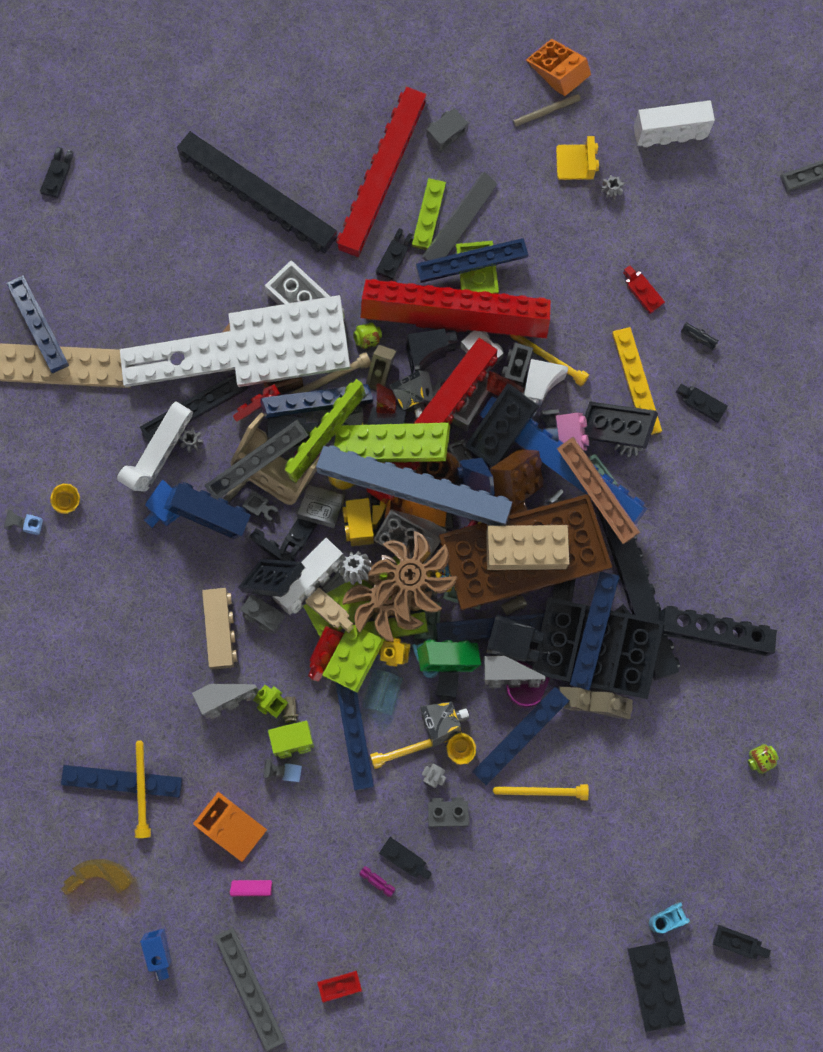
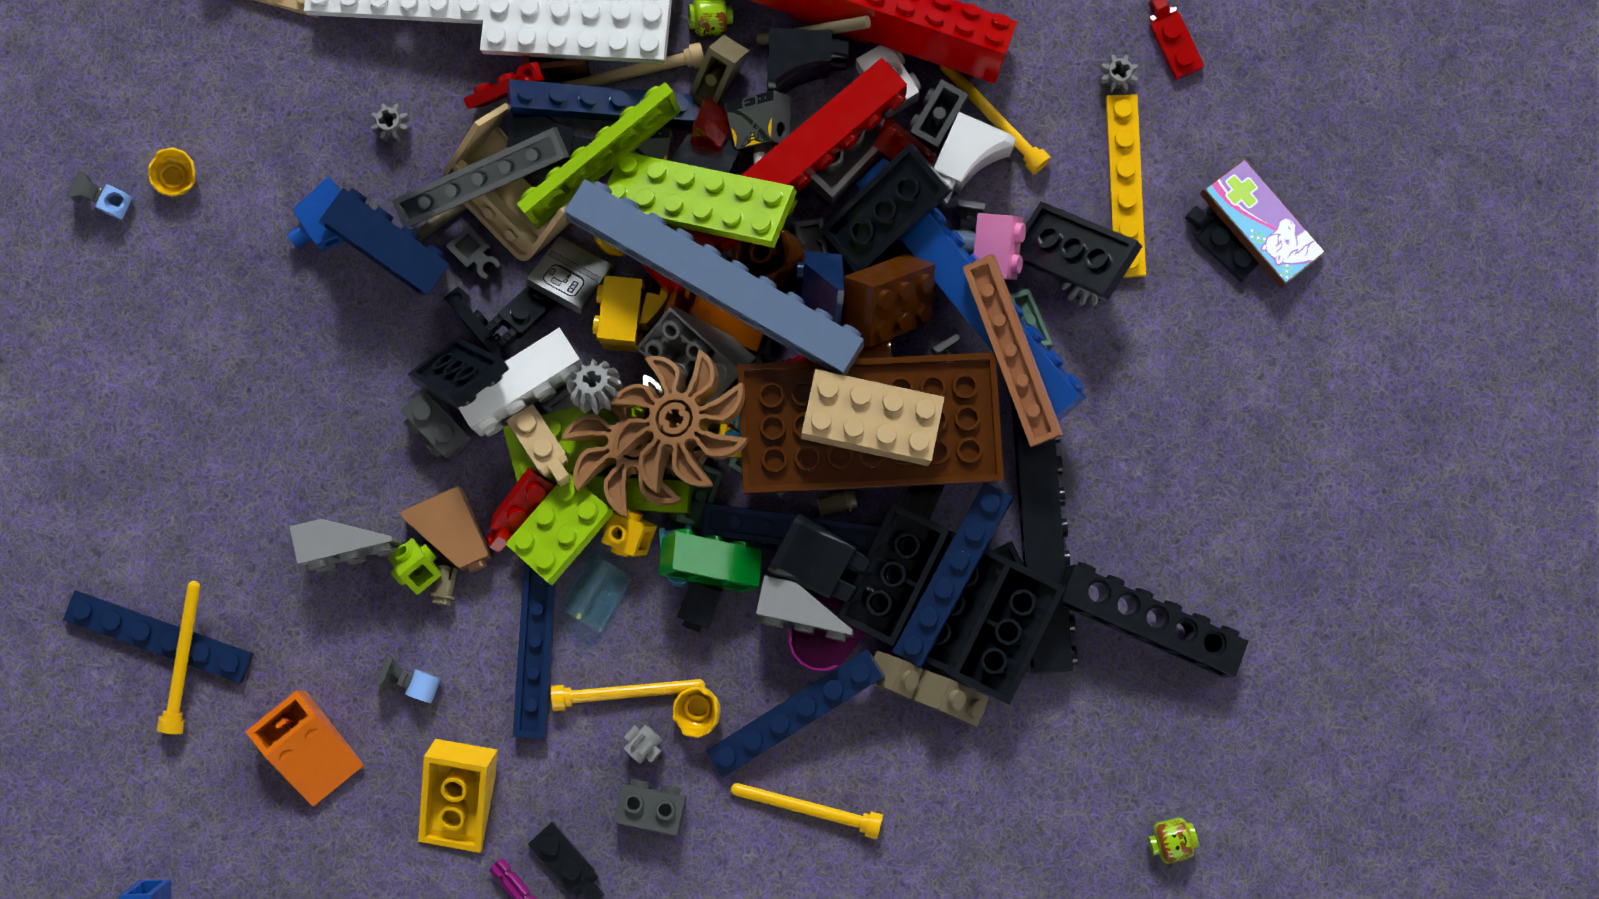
camera: 20 degrees right, 5 degrees up
clear yellow arch [61,859,137,895] -> none
white beam [117,402,193,492] -> none
black plate [139,373,248,443] -> none
tan brick [202,588,237,670] -> none
dark pink slope [230,880,272,896] -> none
lime brick [268,720,314,759] -> none
dark grey torso [420,702,470,747] -> none
black pin [681,322,719,351] -> none
none -> medium nougat slope [400,486,493,573]
none -> yellow slope [418,739,498,853]
none -> dark tan bar [757,16,871,46]
none -> light grey gear [1100,54,1138,94]
none -> tile [1199,158,1326,288]

